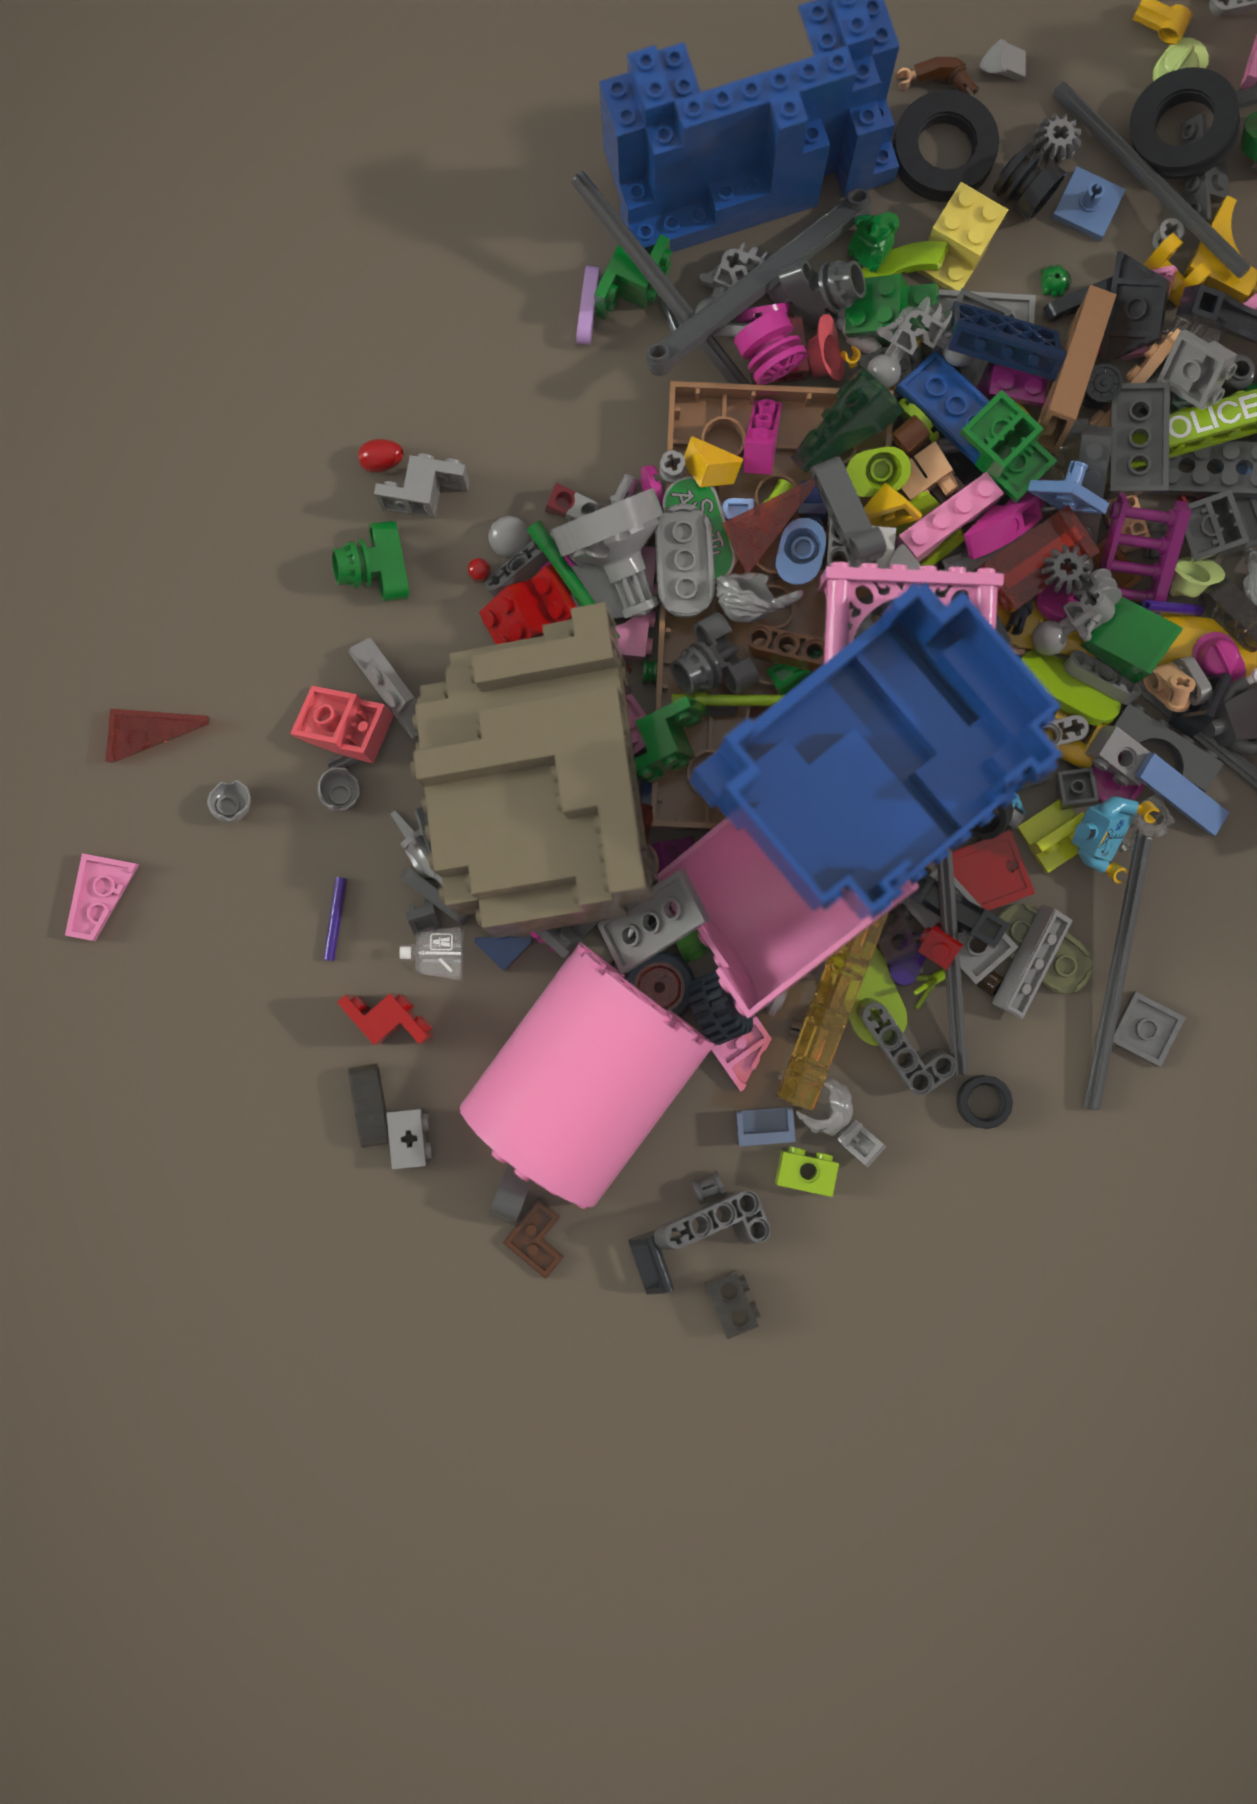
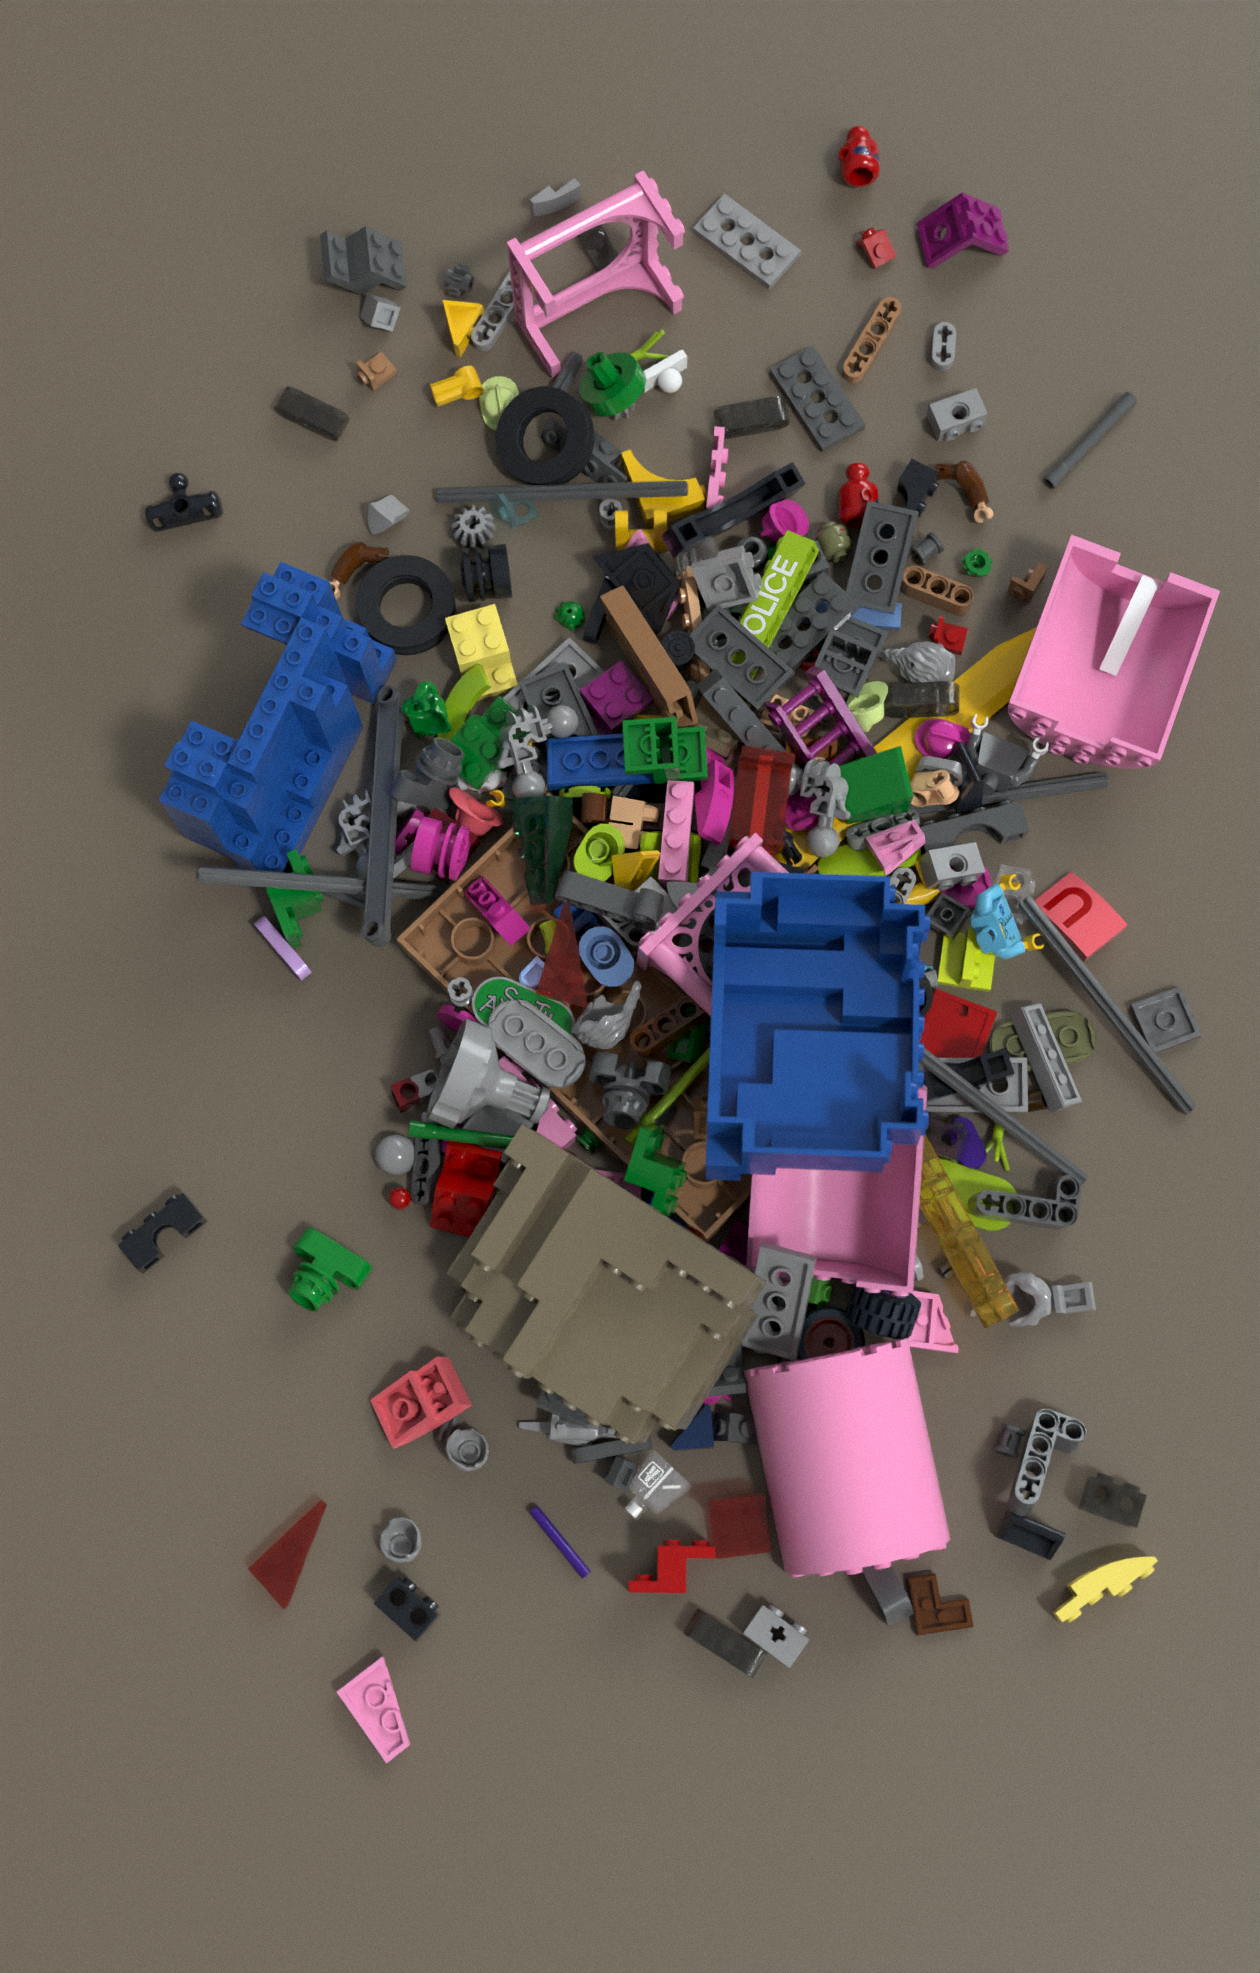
camera: 45 degrees left, 10 degrees down
light grey bracket [348,638,418,738] -> none
red animal [358,439,404,473] -> none
light grey bracket [374,453,470,519] -> none
yellow slope [684,436,743,487] -> none
sand blue panel [735,1107,796,1146] -> none
lime brick [775,1146,839,1197] -> none
red bracket [918,922,964,970] -> none
dark blue fence [948,300,1066,381] -> none
black tyre [956,1075,1013,1129] -> none
medium blue tile [1027,461,1109,514] -> none
dark grey gear [1041,545,1092,595] -> none
medium blue tile [1051,166,1126,241] -> none
medium blue tile [1134,753,1229,836] -> none
dark purple piece [1143,600,1204,616] -> none
none -> black arch [118,1193,208,1274]
none -> black brick [373,1576,441,1642]
none -> clear light blue bracket [497,493,539,529]
none -> clear red bracket [708,1494,771,1559]
none -> dark grey bracket [712,1413,757,1444]
none -> bright pink wing [865,819,926,875]
none -> coral slope [1034,872,1128,962]
none -> light yellow slope [1051,1556,1158,1623]

